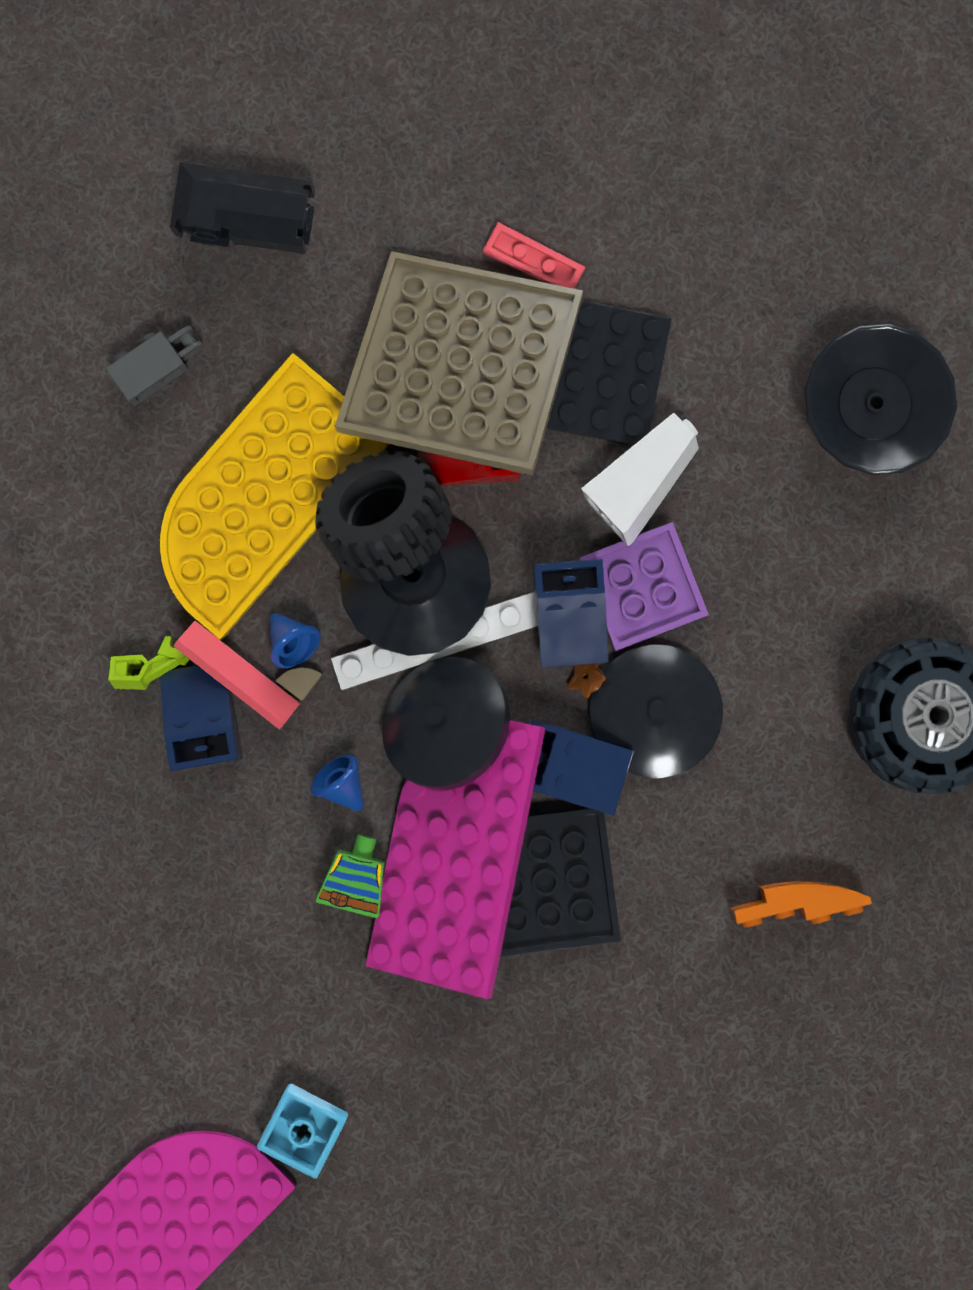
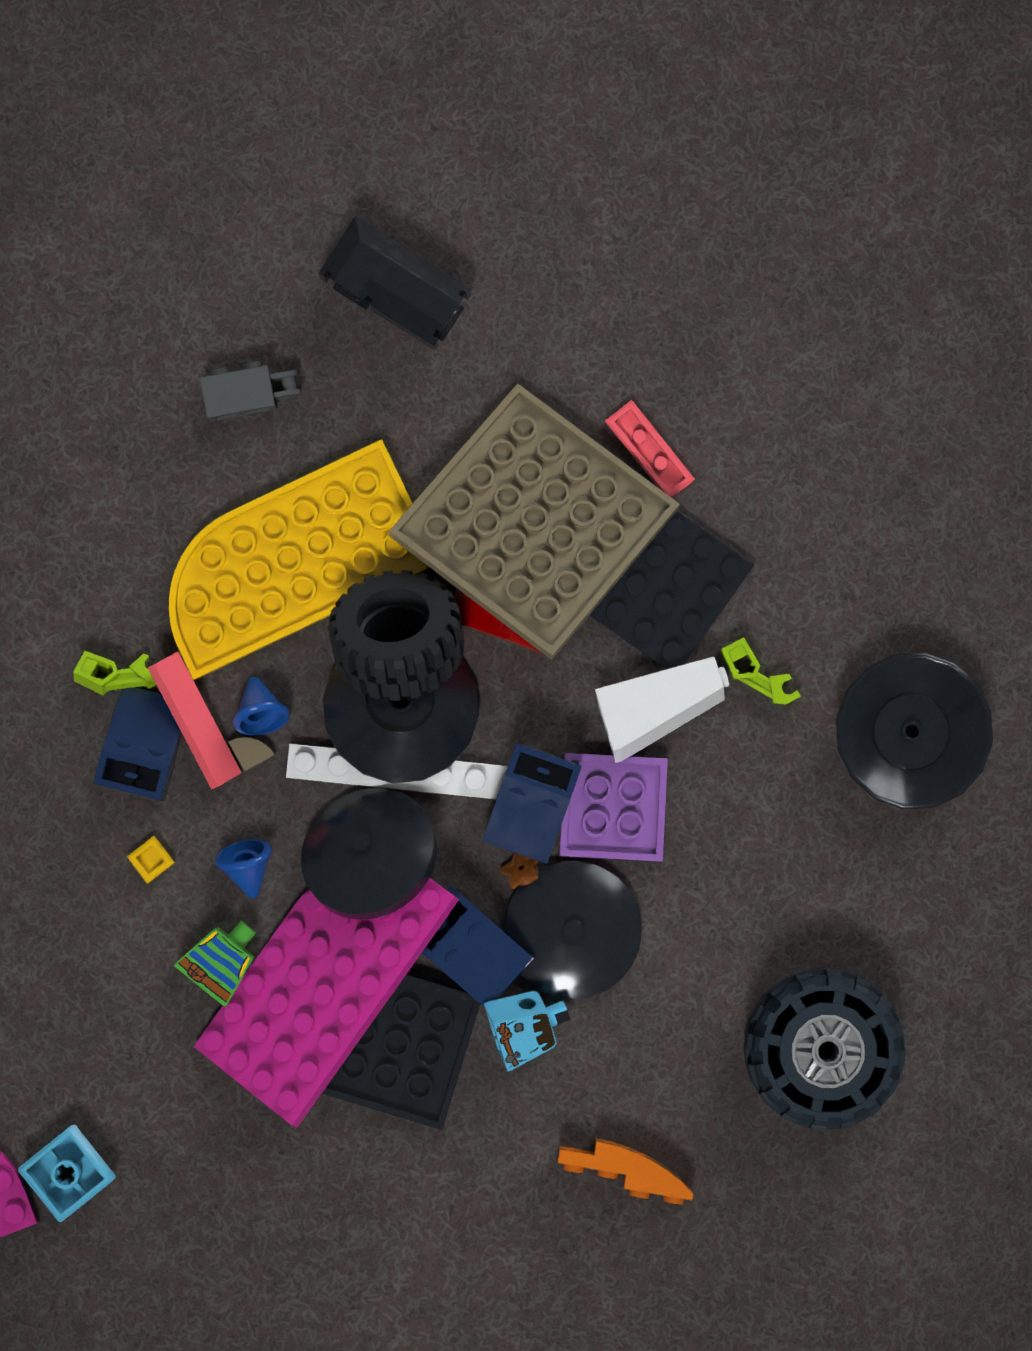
camera: 25 degrees right, 0 degrees up
none -> yellow tile [127,836,175,884]
none -> medium azure torso [483,991,570,1072]
none -> lime piece [720,637,801,705]

